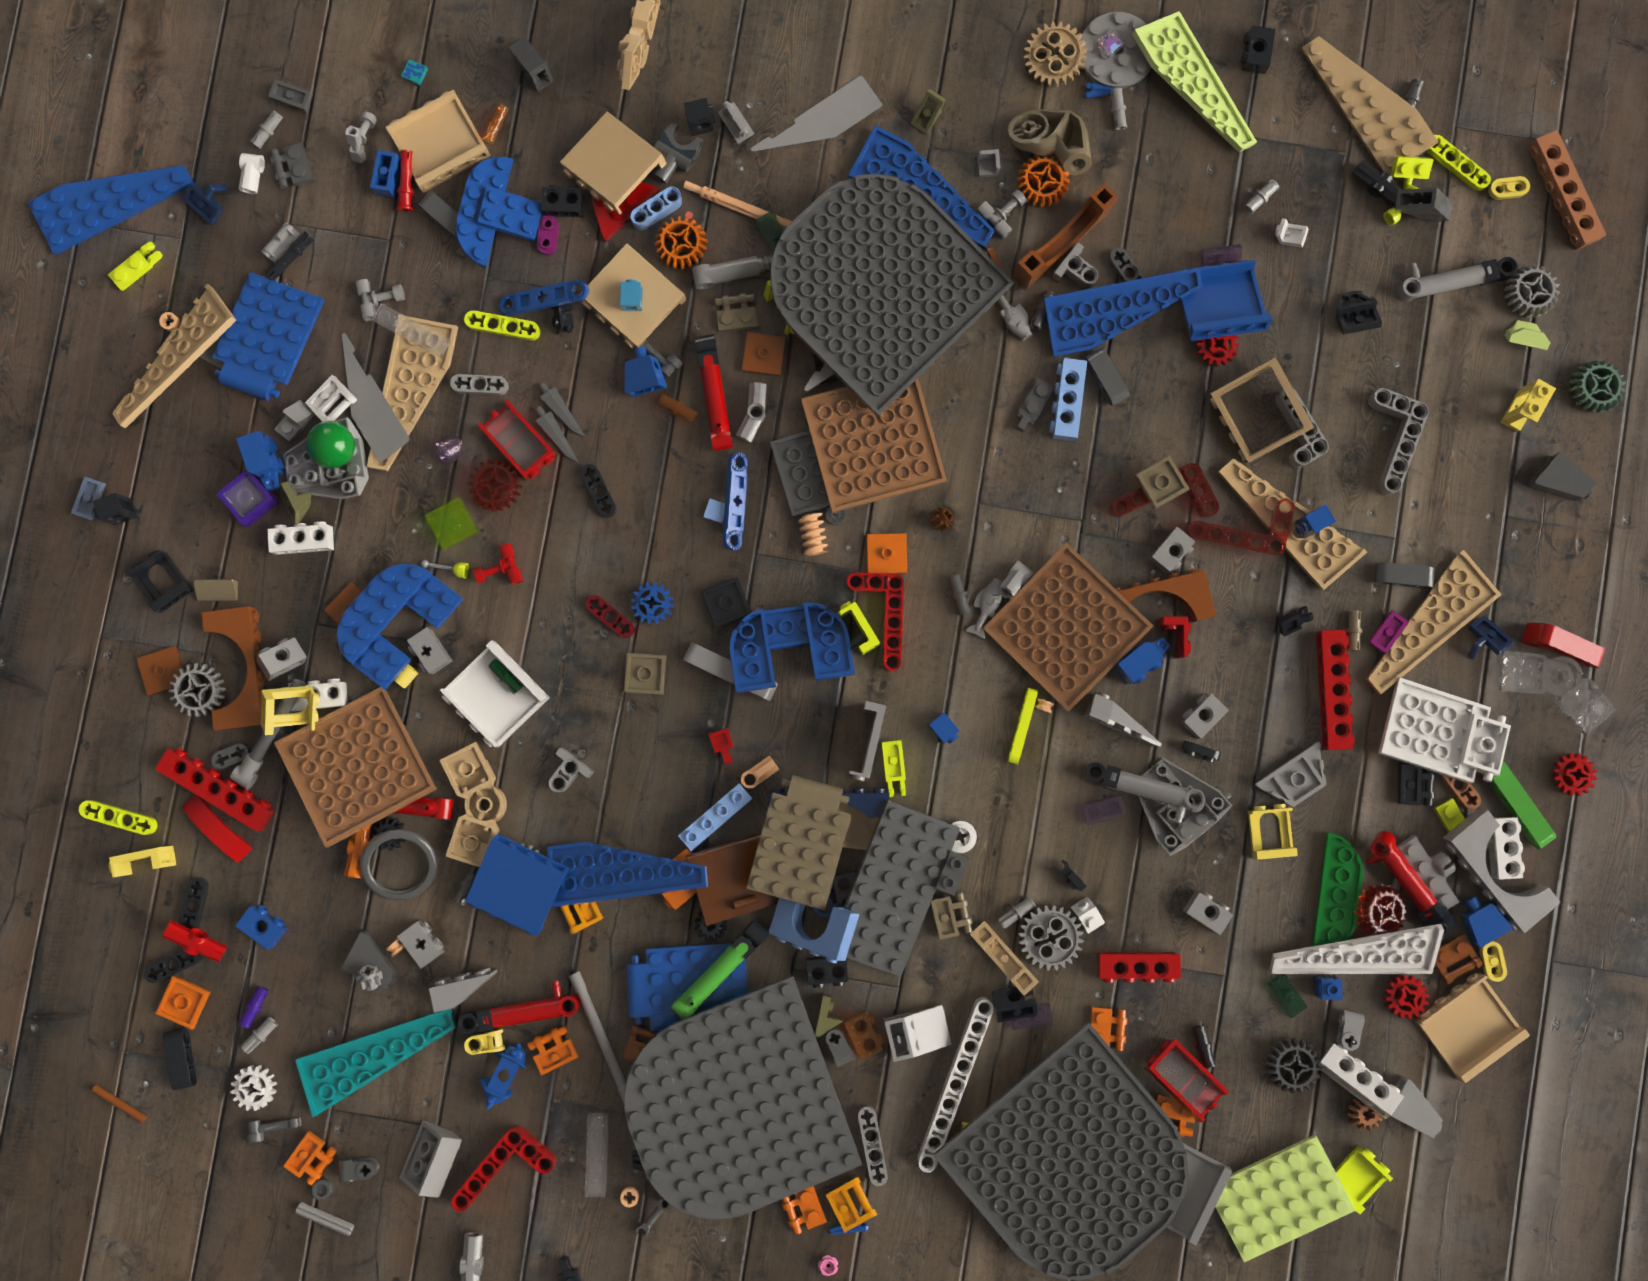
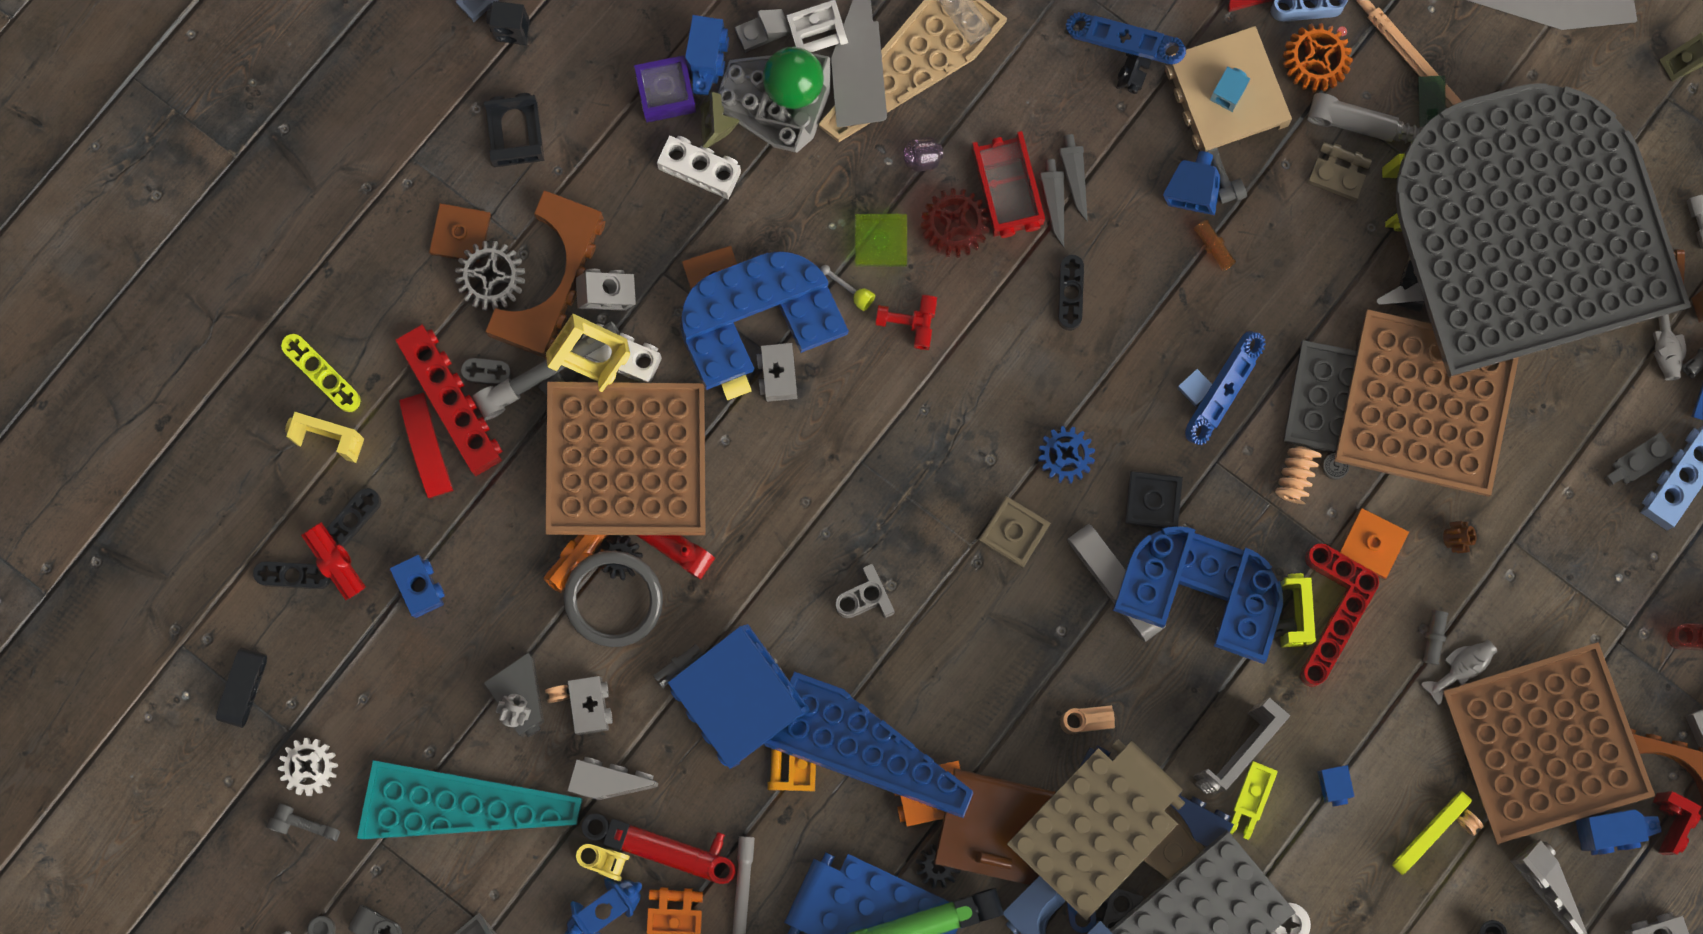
camera: 30 degrees right, 5 degrees down
dark orange bar [91,1084,147,1123] -> none
orange plate [155,975,211,1030] -> none
dark tan slope [194,580,238,601] -> none
dark purple pin [238,985,269,1028] -> none
light grey axle [241,1017,278,1054] -> none
orange plate [283,1131,337,1185] -> none
tan plate [439,742,507,867] -> none
white panel [440,640,550,747] -> none
light grey beam [450,374,509,395] -> none
neon yellow beam [464,311,540,341] -> none
dark green axle [488,659,523,695] -> none
dark red beam [586,595,635,638] -> none
light blue brick [678,783,753,851] -> none
red piece [695,334,733,451] -> none
red plate [709,728,734,765] -> none
light grey piece [736,382,767,443] -> none
dark orange plate [742,332,786,377] -> none
blue wing [848,125,994,249] -> none
light grey piece [998,560,1034,599] -> none

